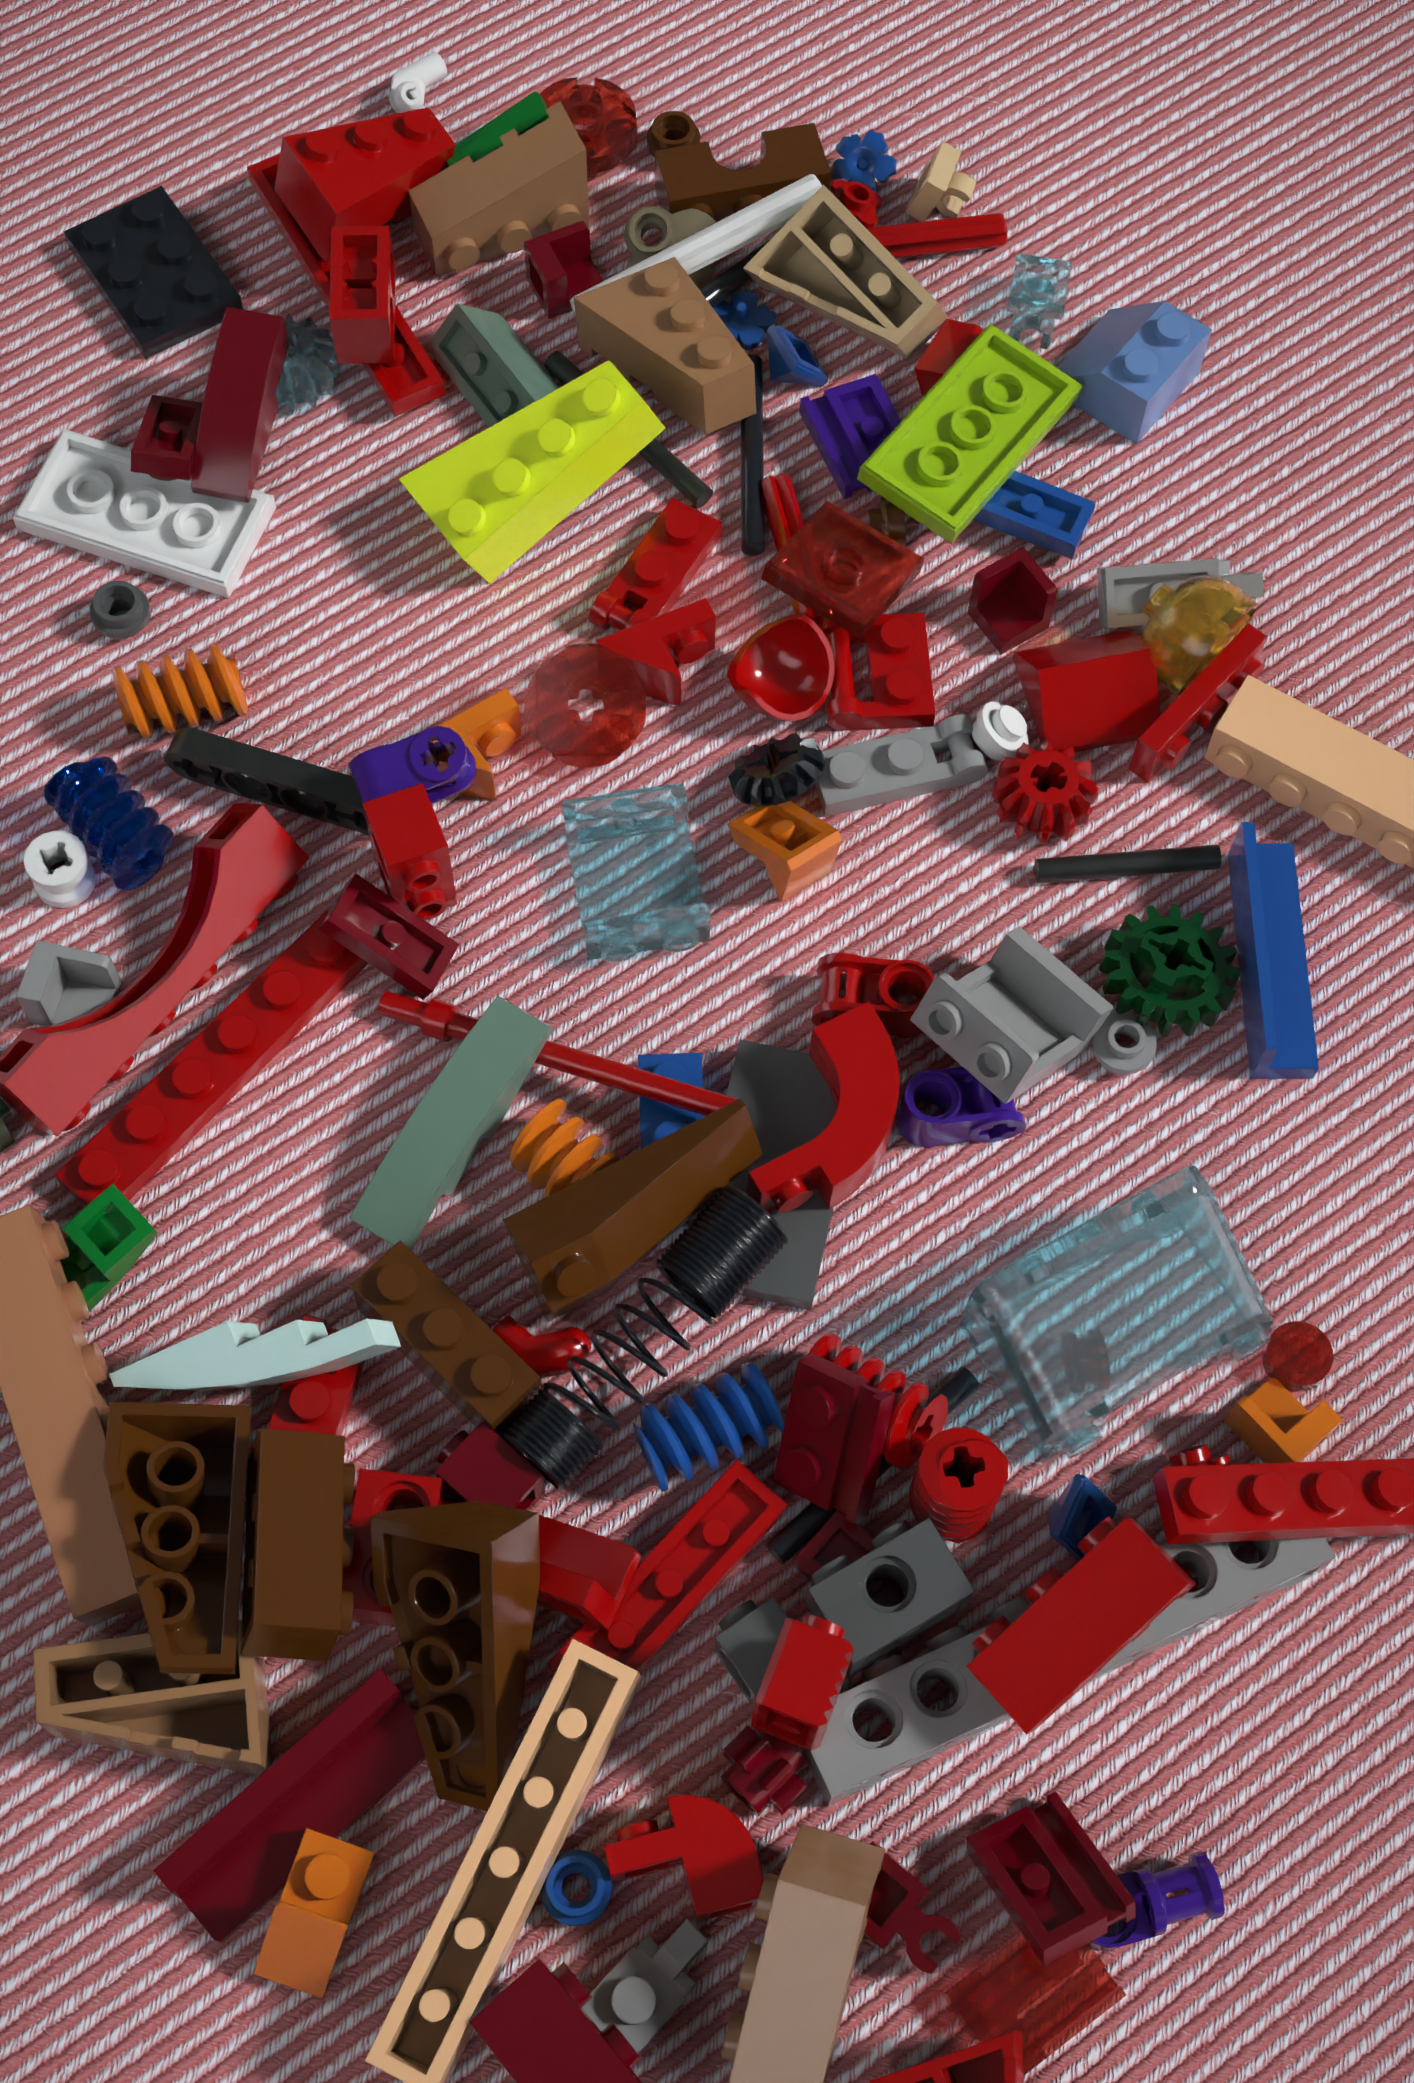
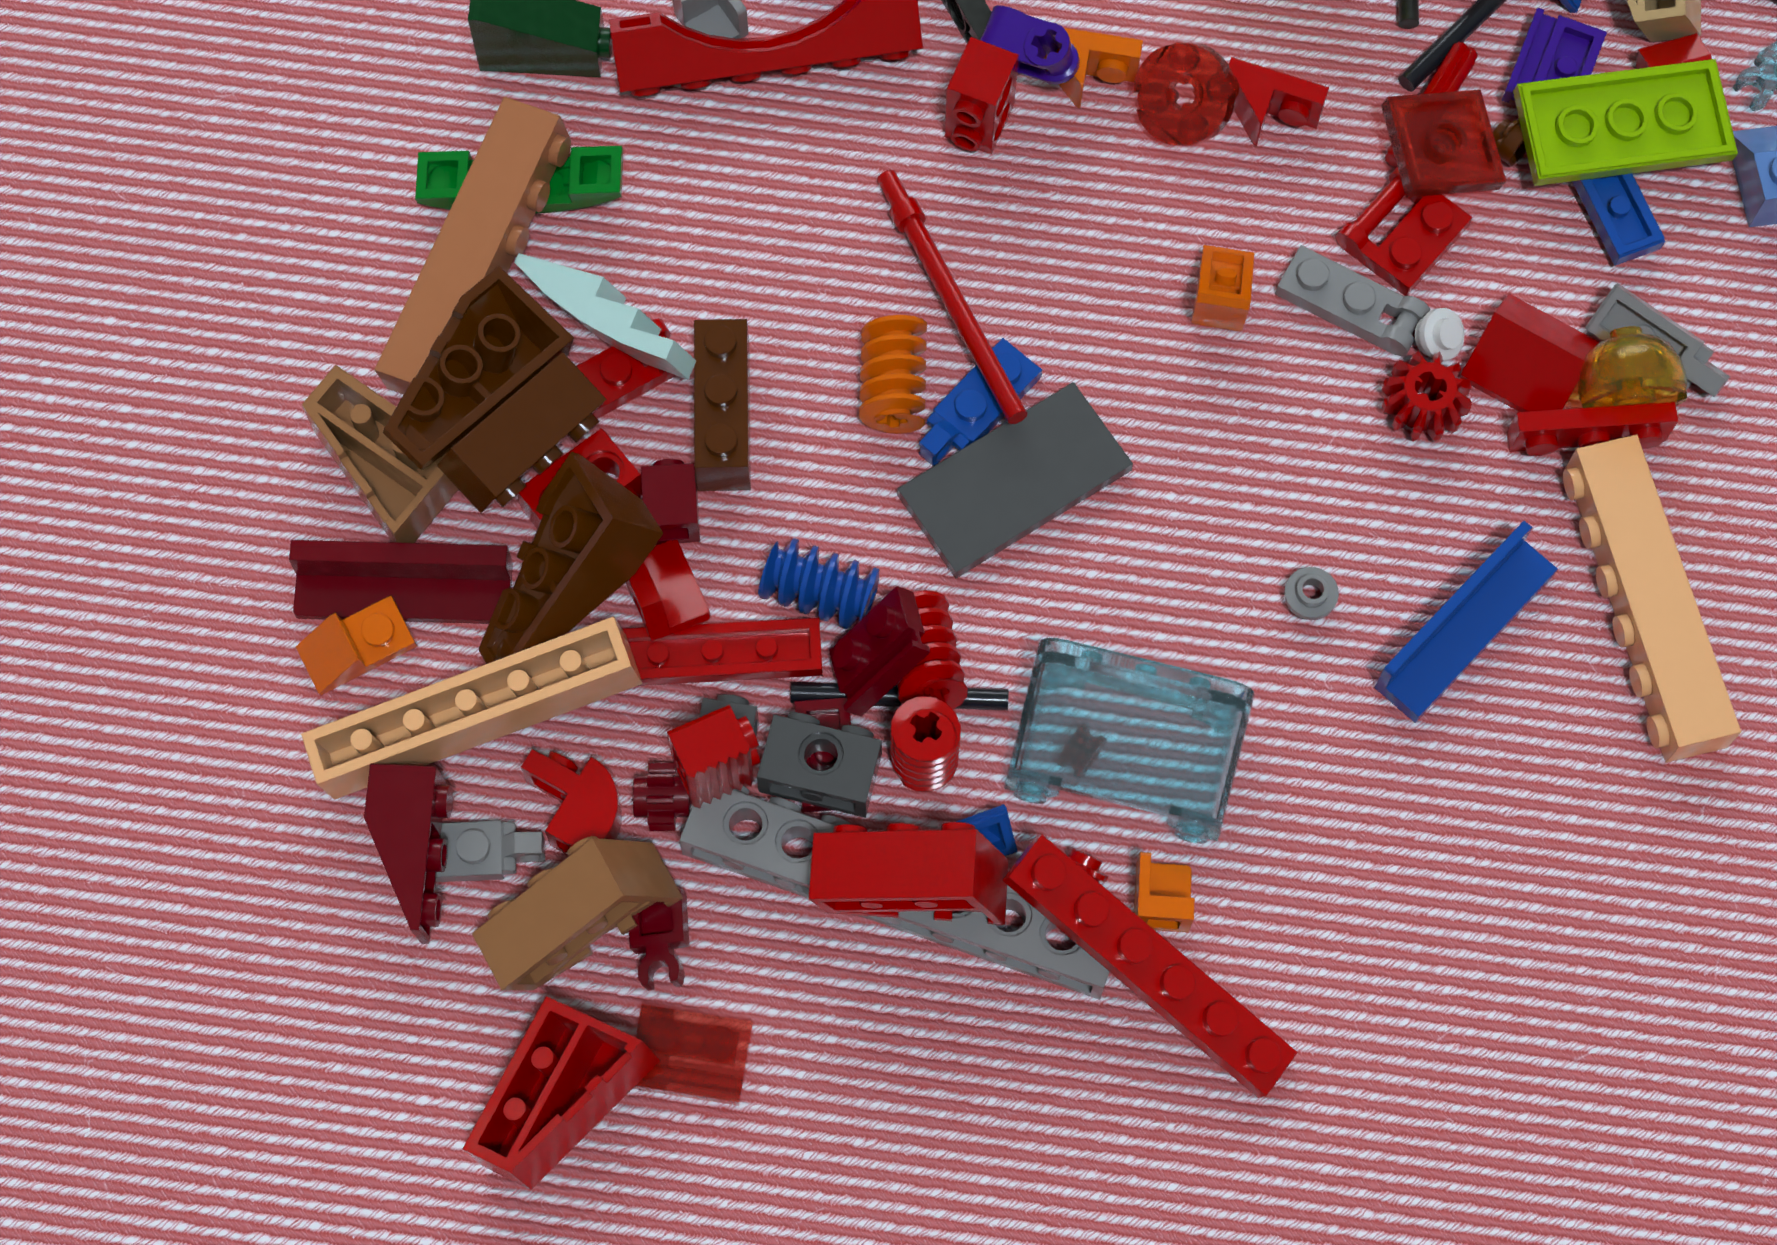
camera: 45 degrees right, 5 degrees up
red plate [55,910,369,1207] -> none
dark red plate [319,873,459,1000] -> none
sand green slope [349,996,554,1250] -> none
red arm [492,1315,591,1378] -> none
black piece [501,1185,788,1491] -> none
reddish brown wedge [503,1098,763,1322] -> none
blue plate [540,1850,612,1926] -> none
clear light blue panel [561,783,710,962] -> none
red plate [589,498,722,631] -> none
red helmet [727,614,835,721] -> none
black gear [728,733,825,806] -> none
red arch [747,1001,900,1213] -> none
red piece [811,953,934,1038] -> none
dark purple piece [896,1067,1026,1148] -> none
light grey panel [910,926,1114,1104] -> none
dark red plate [966,1791,1136,1967] -> none
dark red panel [967,547,1058,655] -> none
pearl dark grey bar [1035,844,1221,883] -> none
dark purple connector [1086,1851,1225,1951] -> none
dark green gear [1099,904,1241,1037] -> none
clear red tile [1262,1321,1333,1392] -> none

